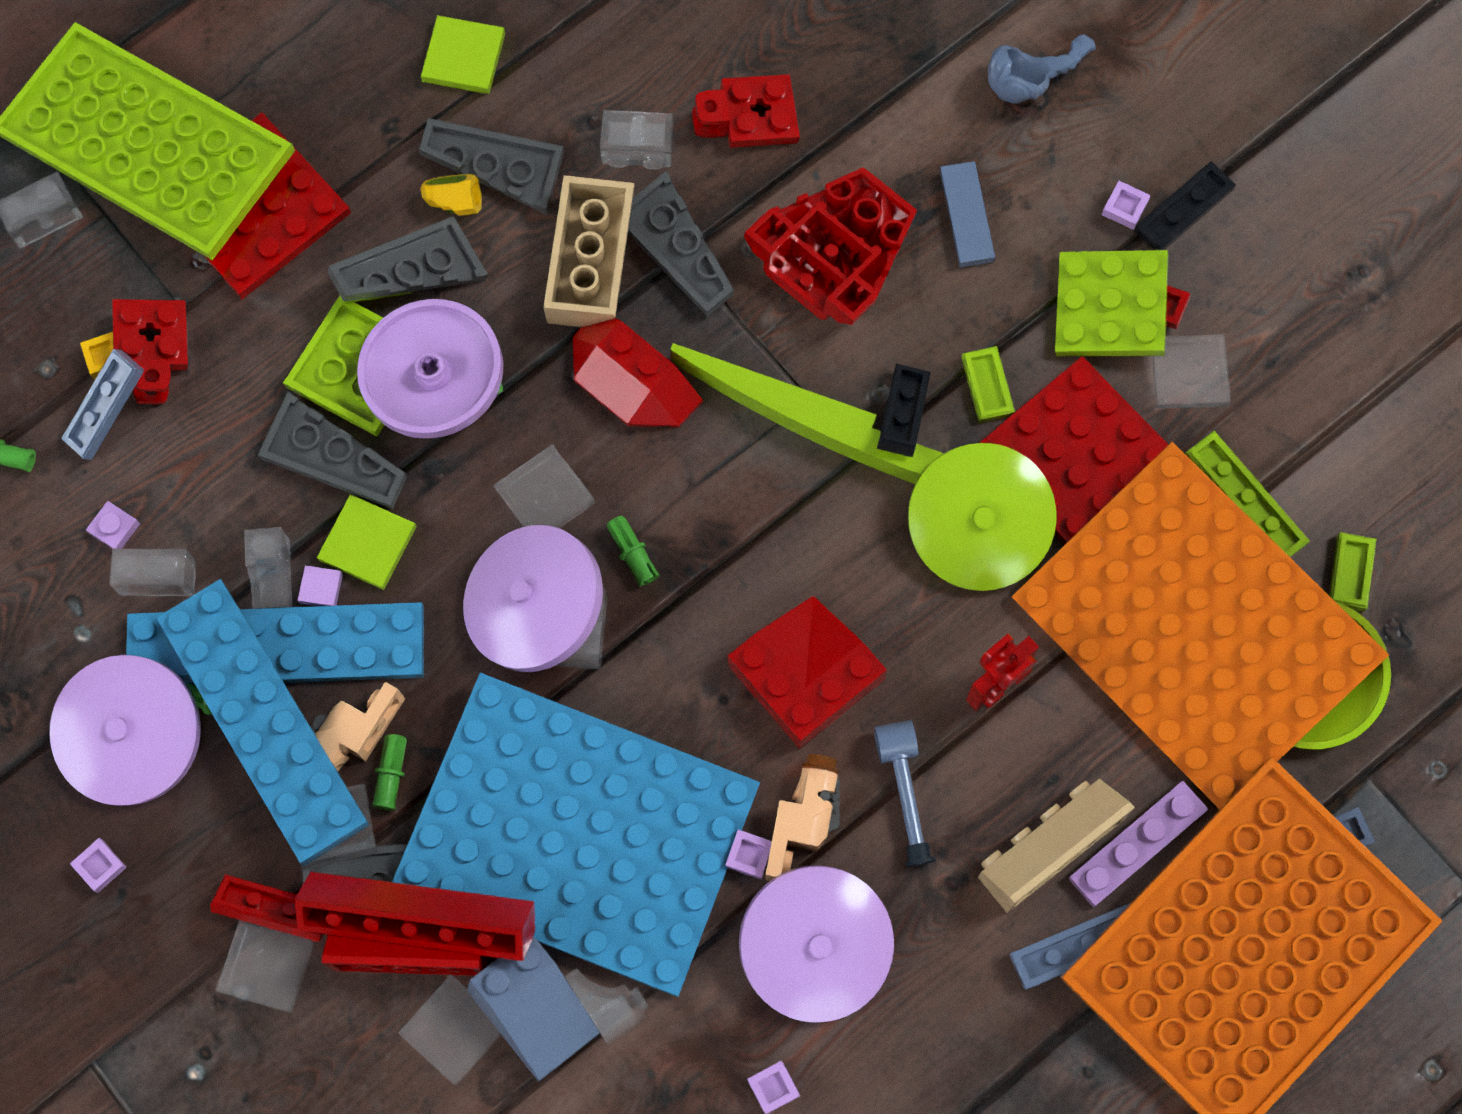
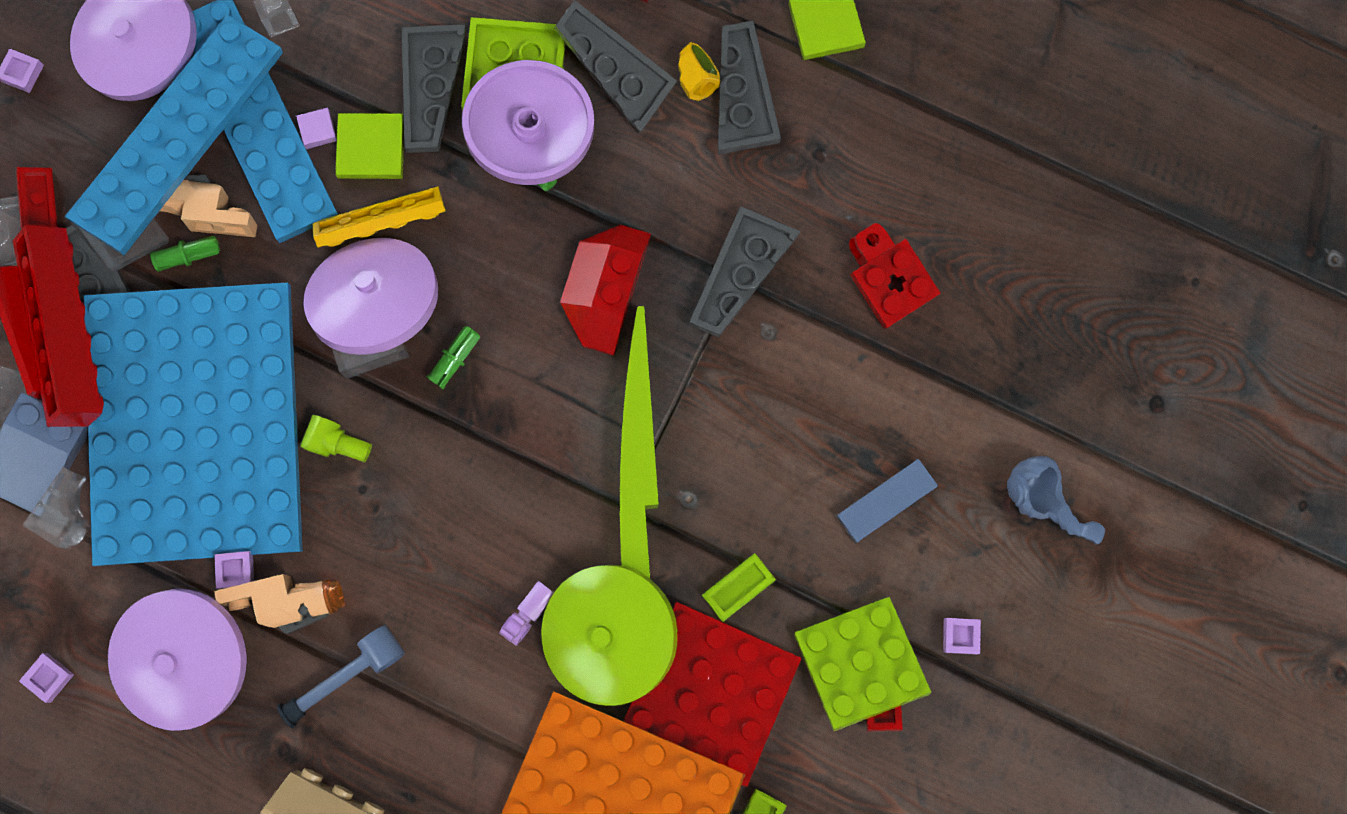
camera: 55 degrees right, 5 degrees up
clear arch [244,527,292,609] -> none
clear tile [493,444,595,528] -> none
tan slope [543,175,635,327] -> none
clear brick [600,110,674,170] -> none
red slope [728,596,887,750] -> none
red wedge [744,167,917,325] -> none
black tile [877,363,931,457] -> none
red plate [966,633,1039,711] -> none
black tile [1134,161,1236,250] -> none
clear tile [1152,334,1231,409] -> none
none -> lime pin [300,415,372,462]
none -> yellow plate [312,186,445,248]
none -> lavender bar [499,581,554,646]

